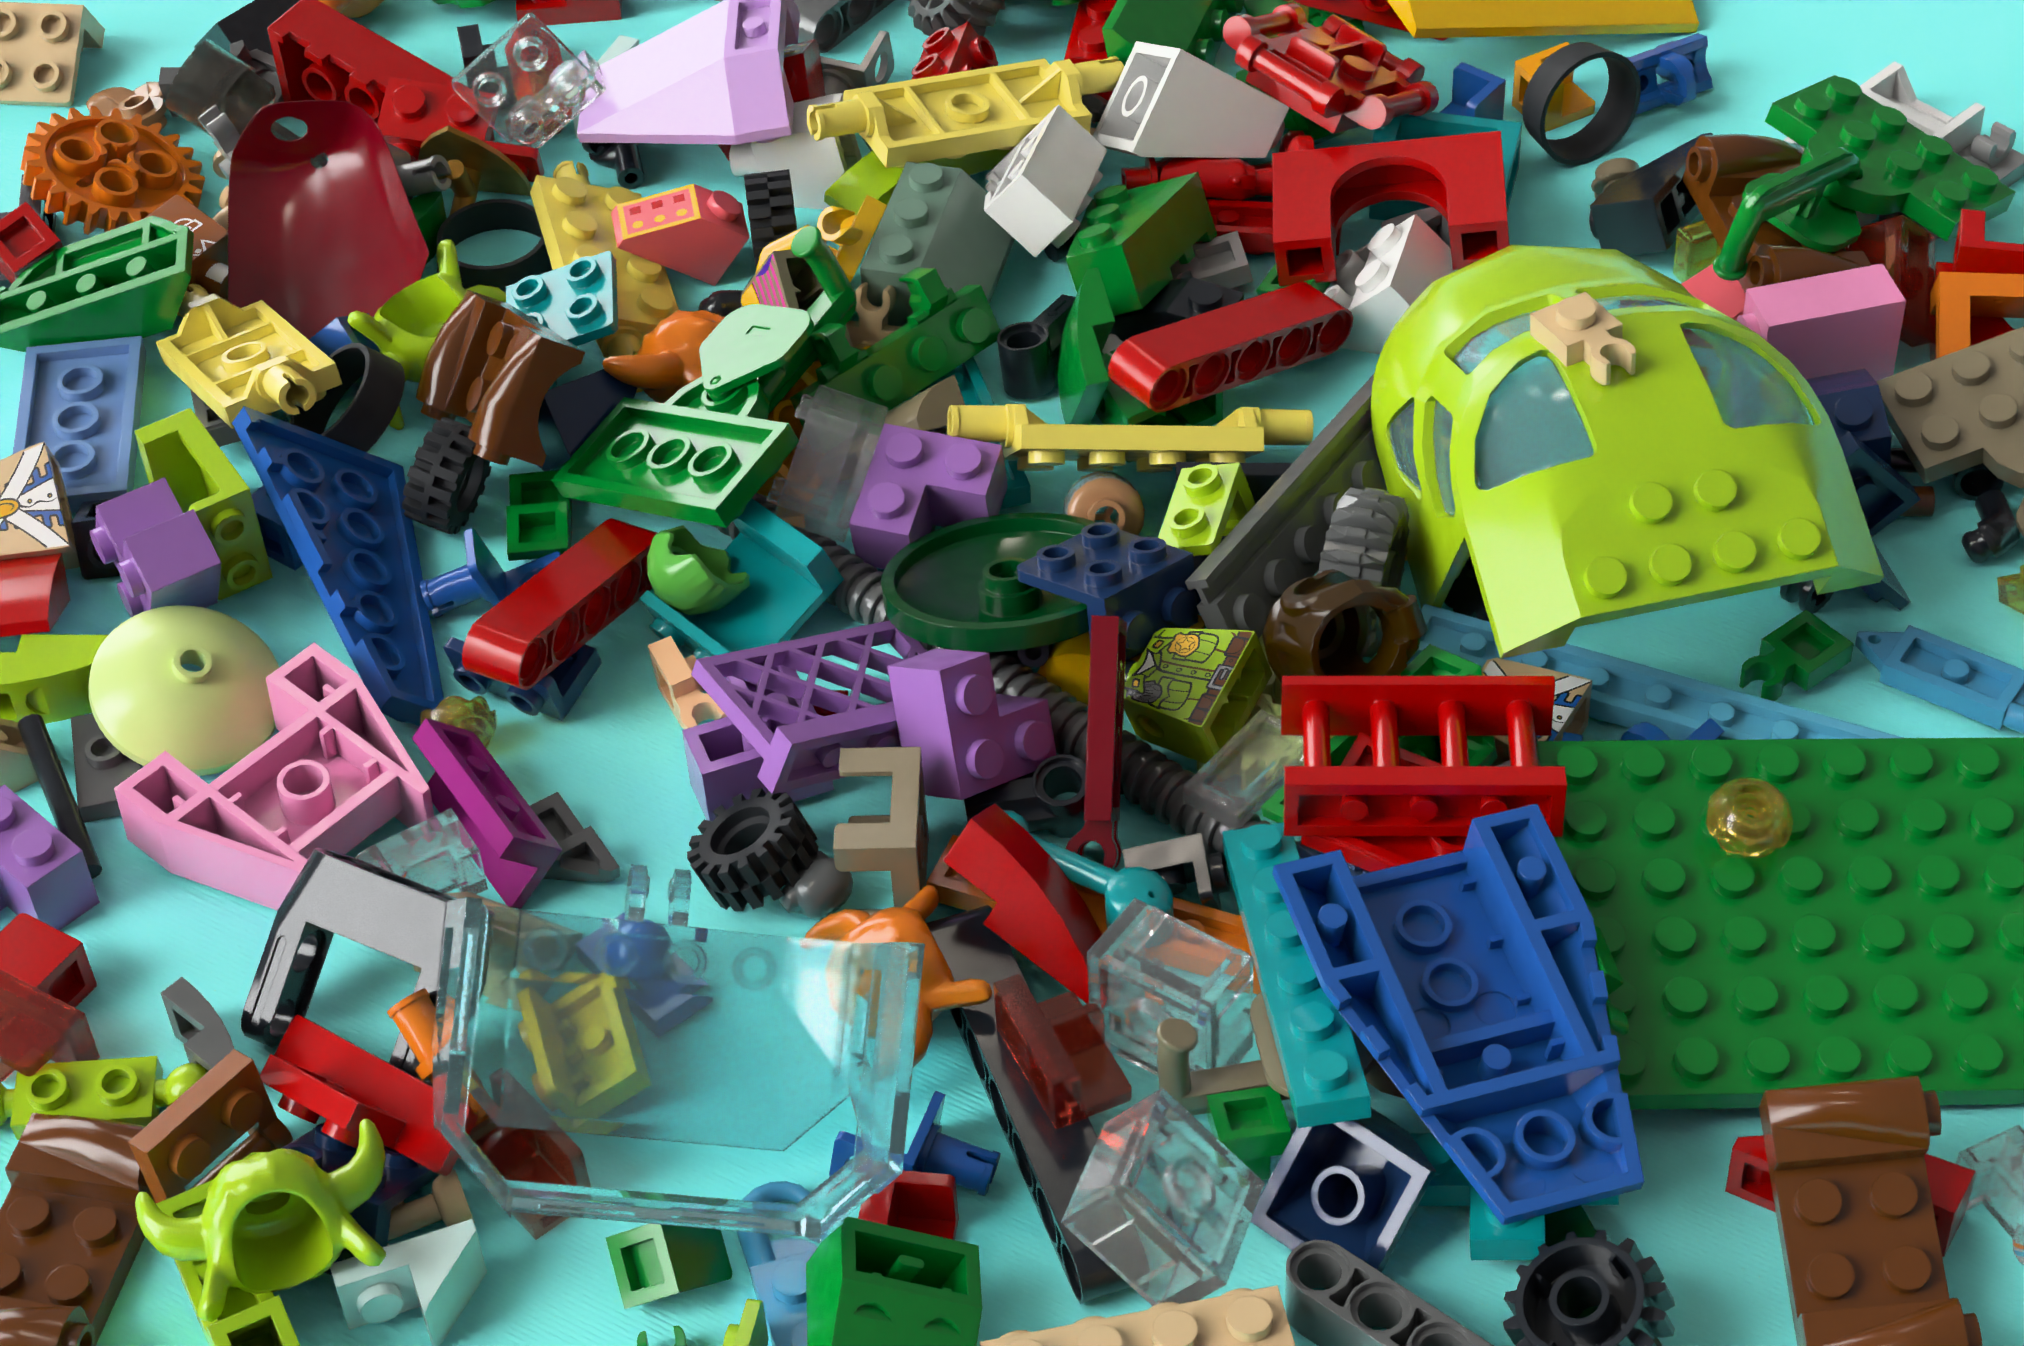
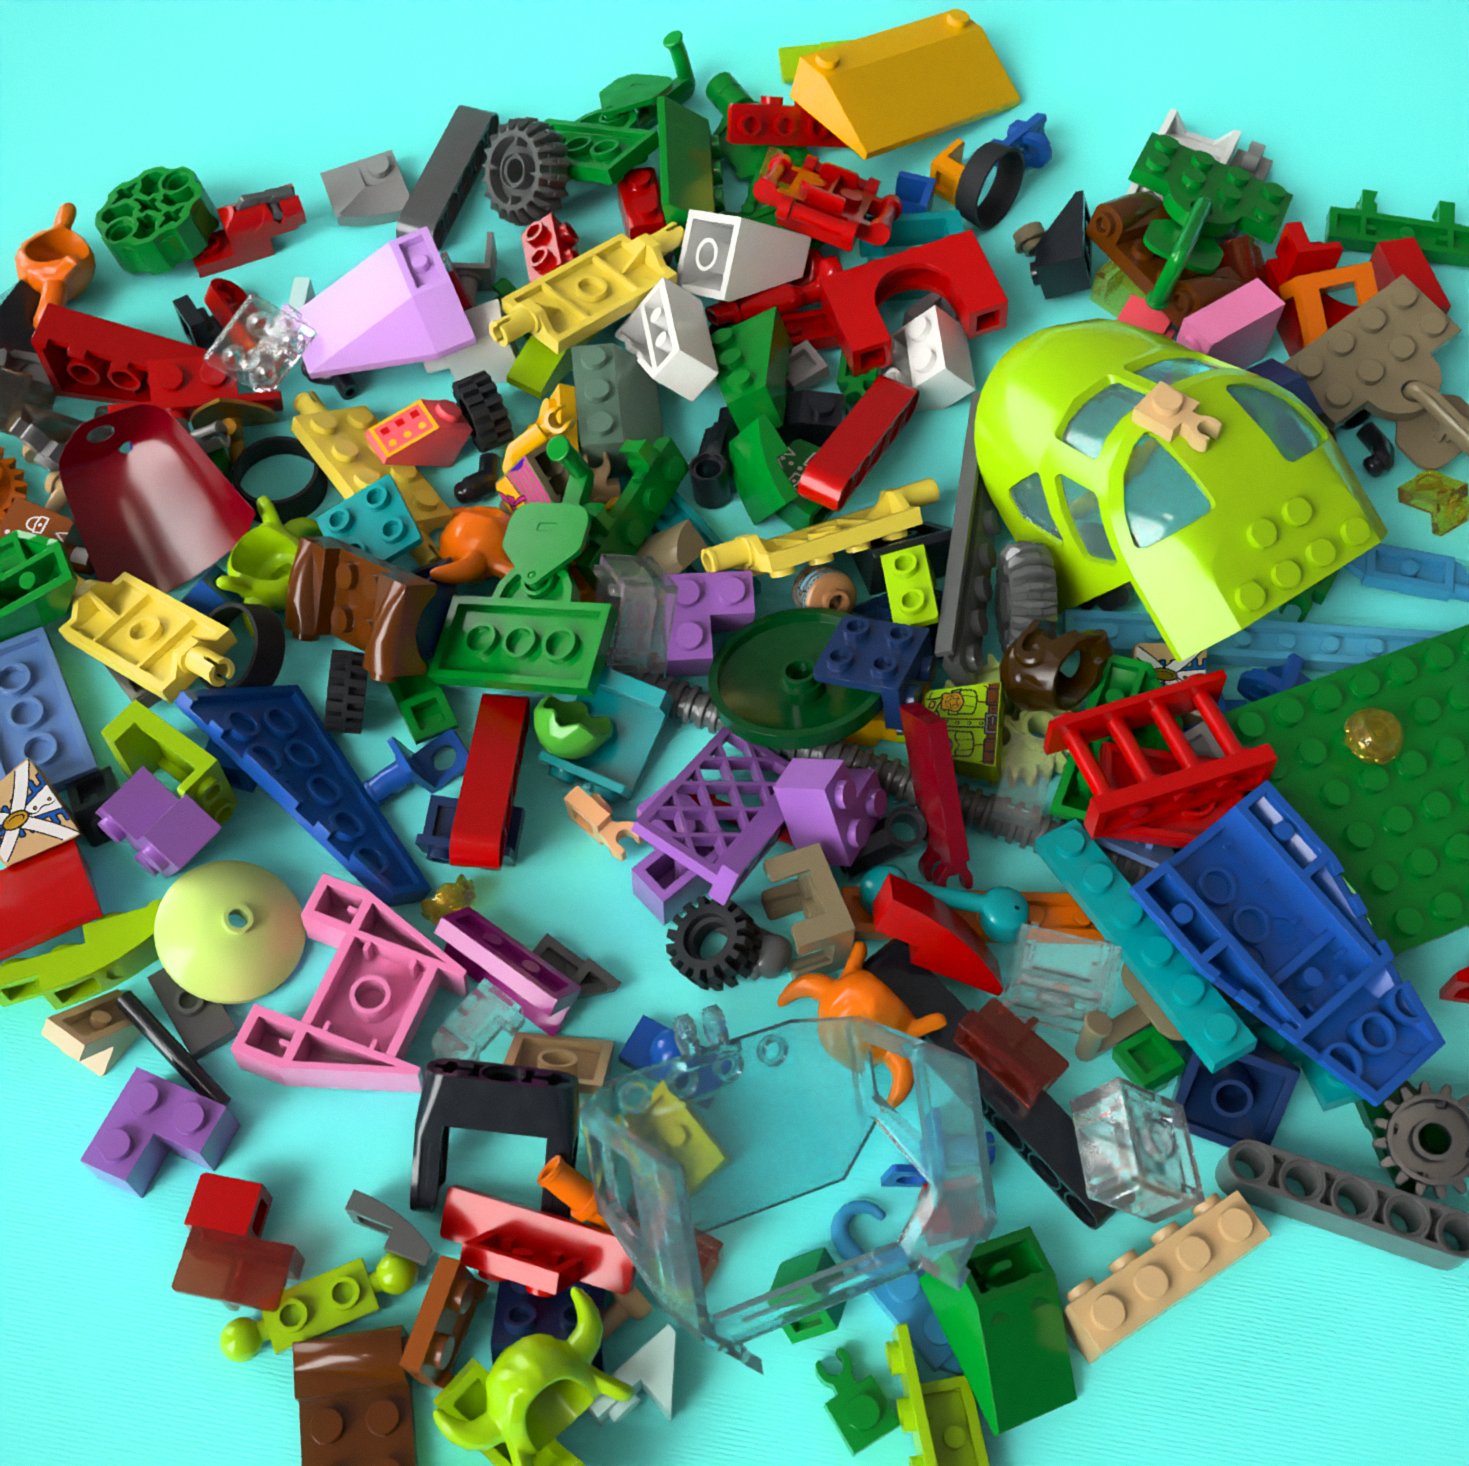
camera: 25 degrees left, 15 degrees up
bracket [1122,833,1230,910] -> none

